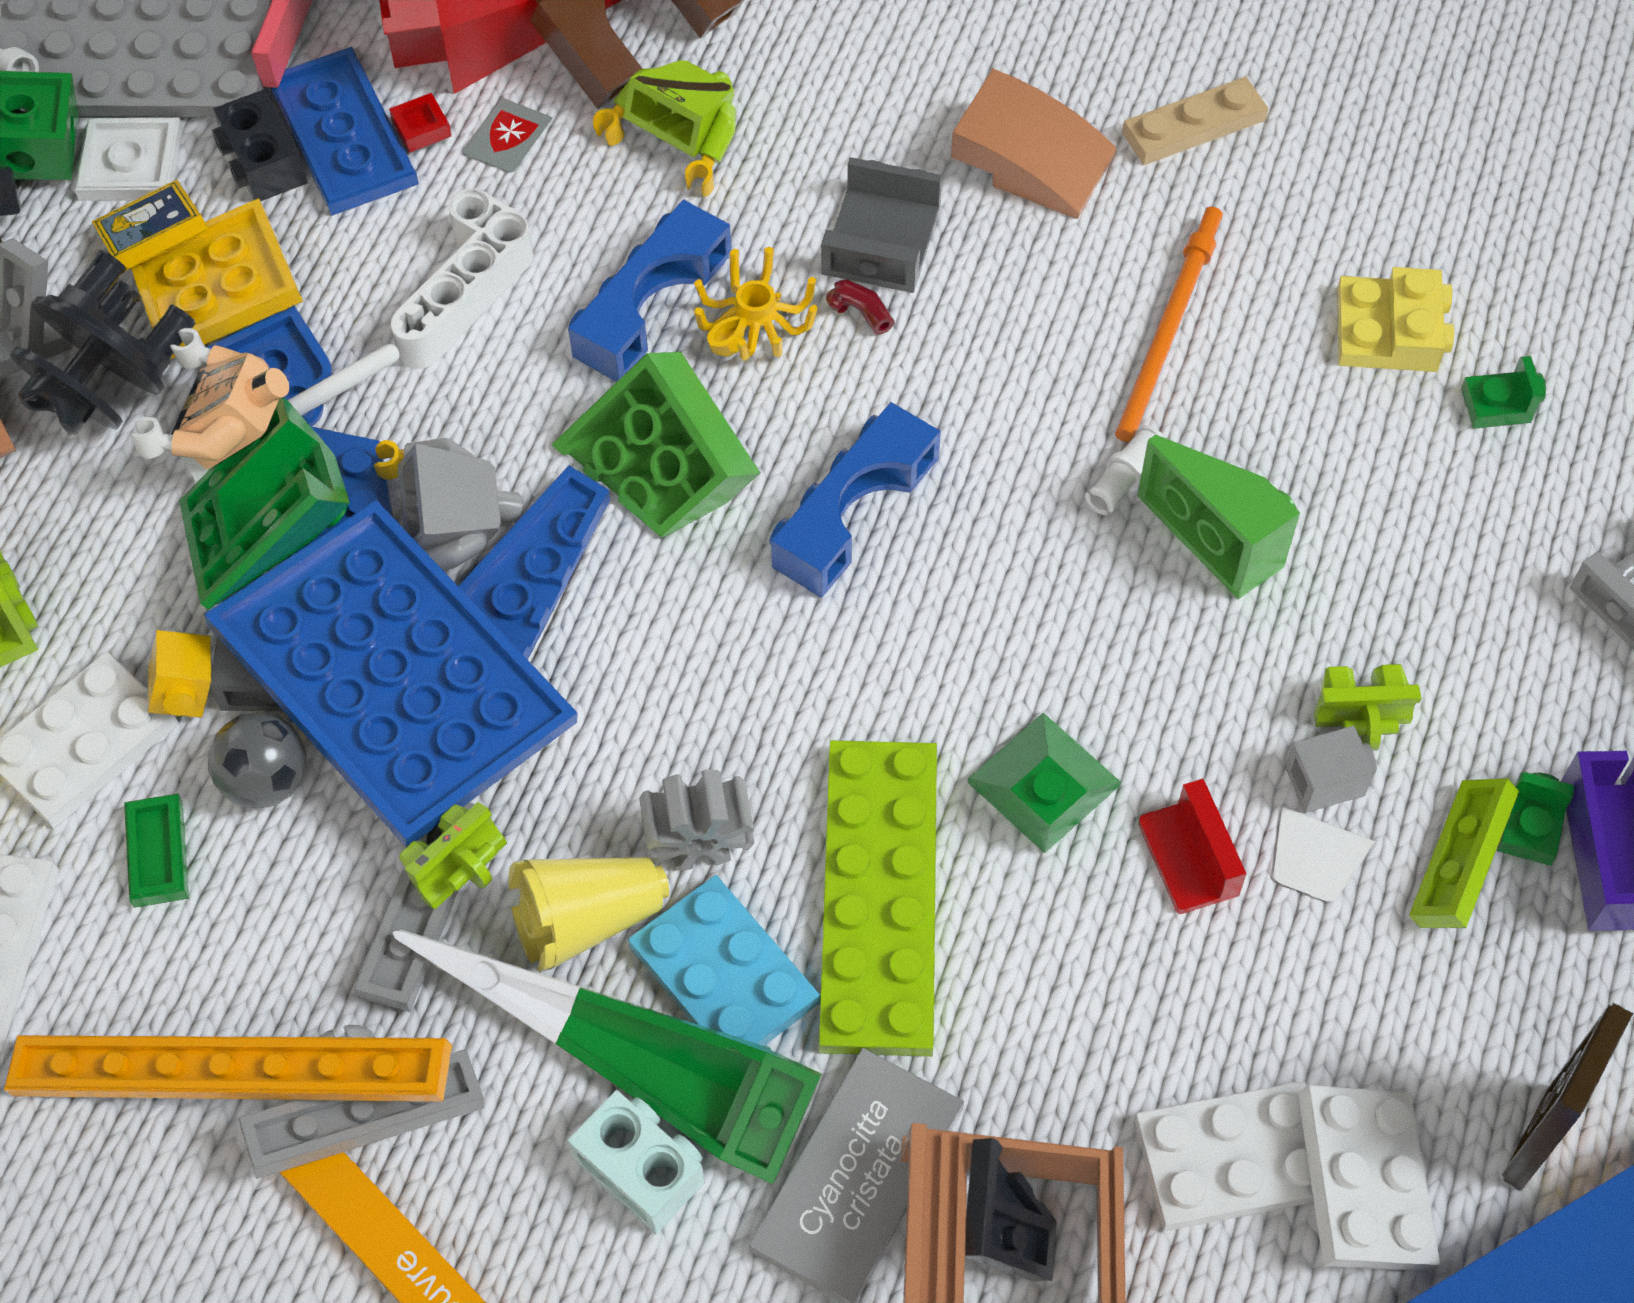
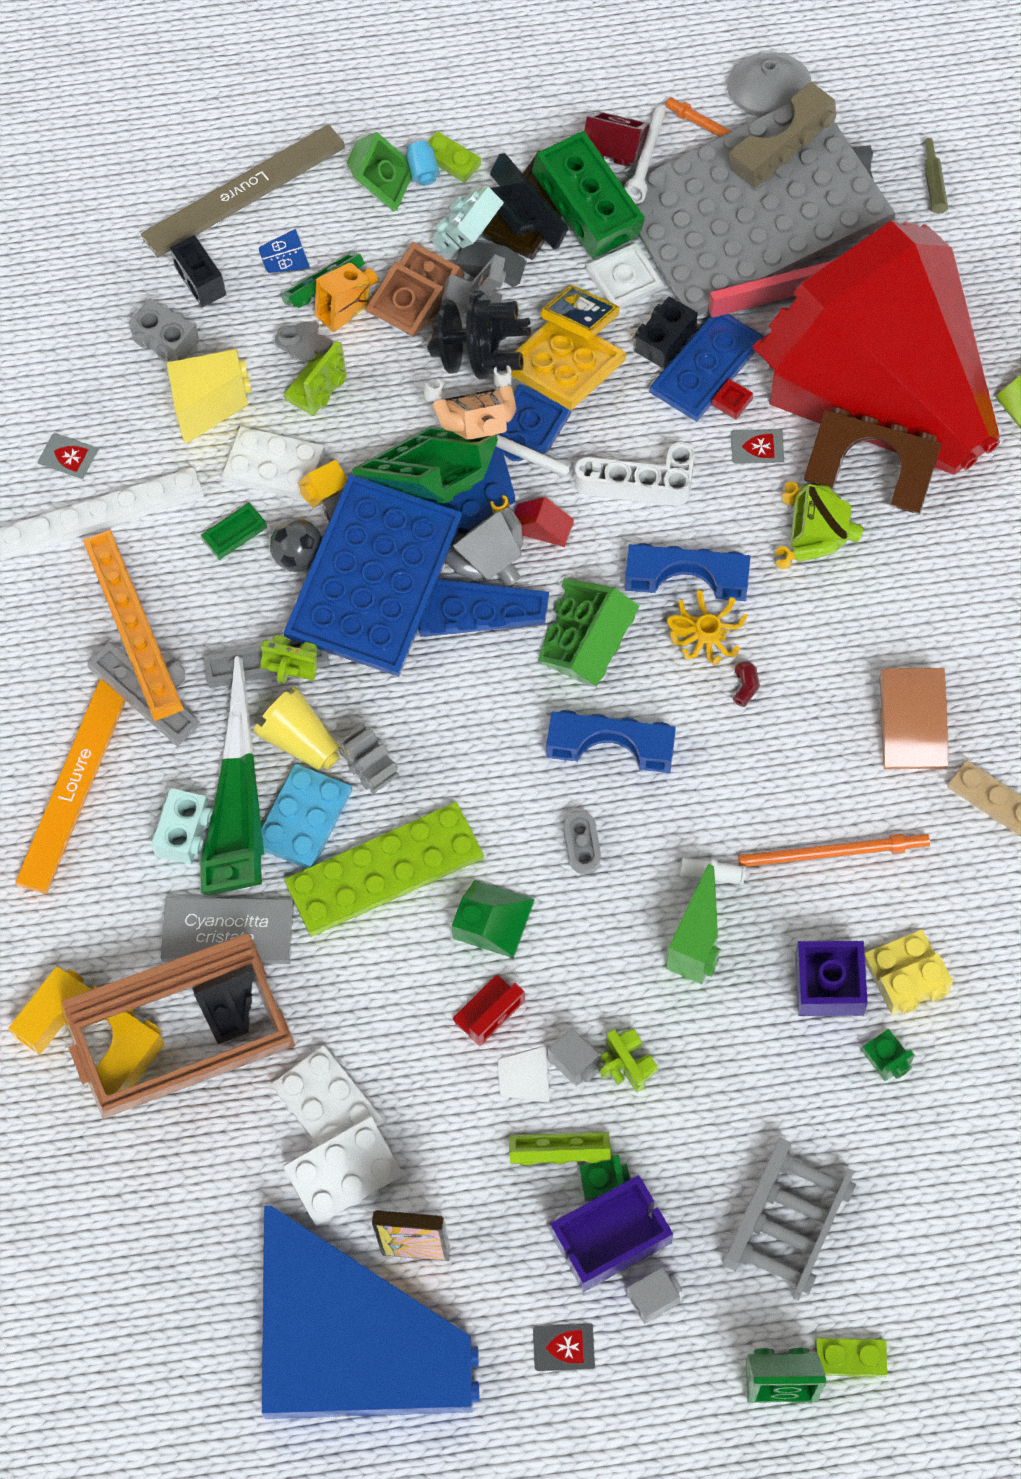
camera: 65 degrees right, 5 degrees up
dark grey panel [821,157,942,293] -> none
none -> red slope [514,497,574,547]
none -> light grey plate [564,811,601,874]
none -> dark purple brick [795,941,868,1016]

